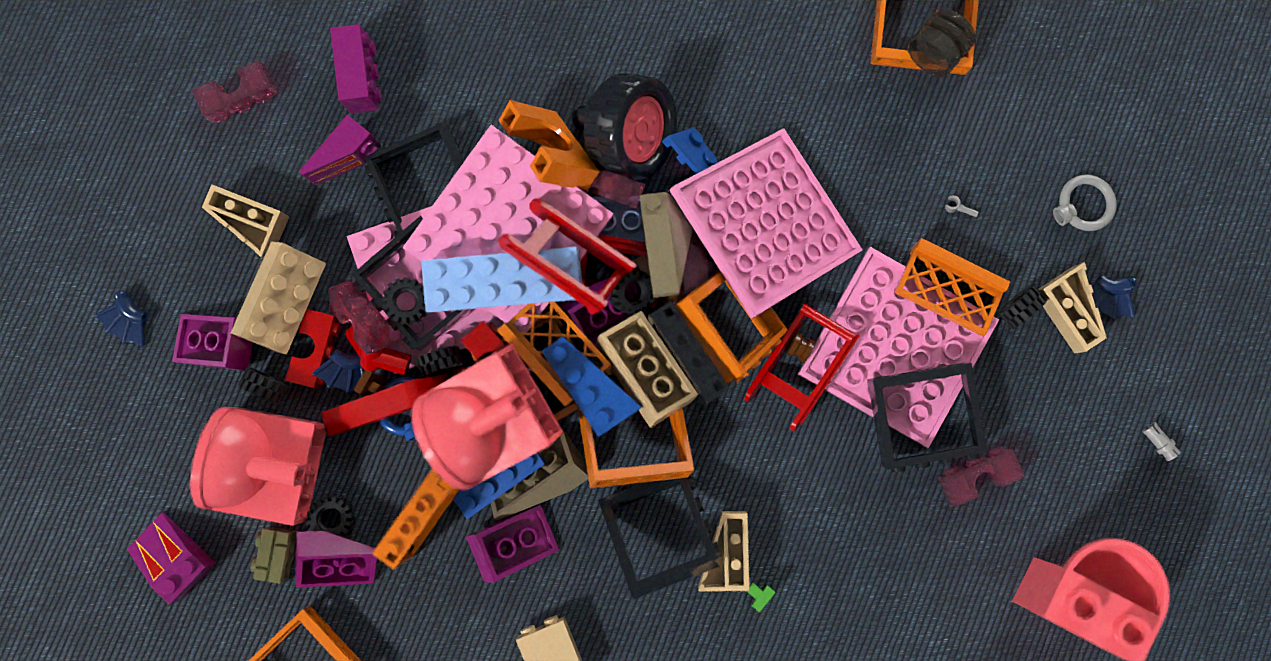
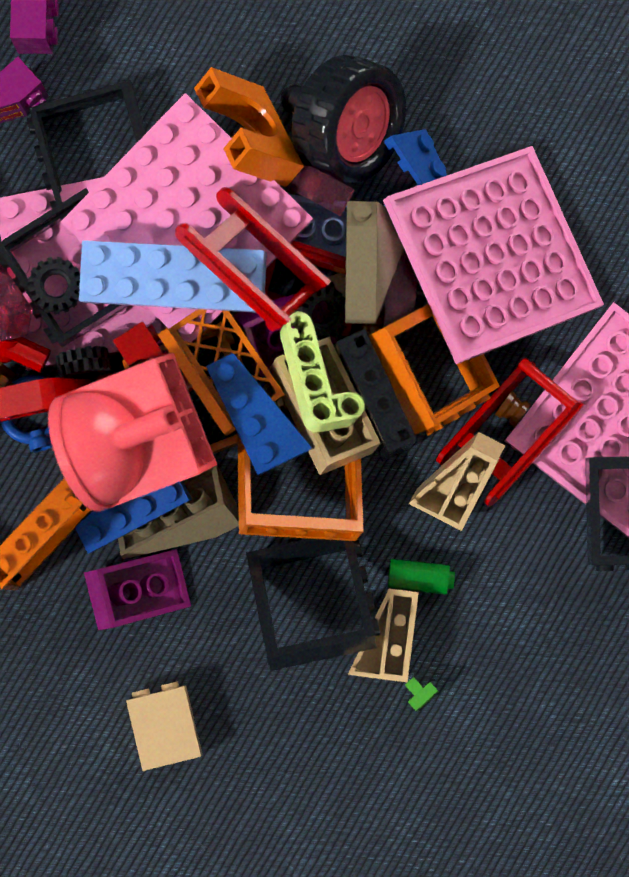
camera: 10 degrees right, 0 degrees up
none -> yellowish green beam [280,312,365,432]
none -> green brick [387,559,455,595]
none -> tan wedge [409,432,505,531]

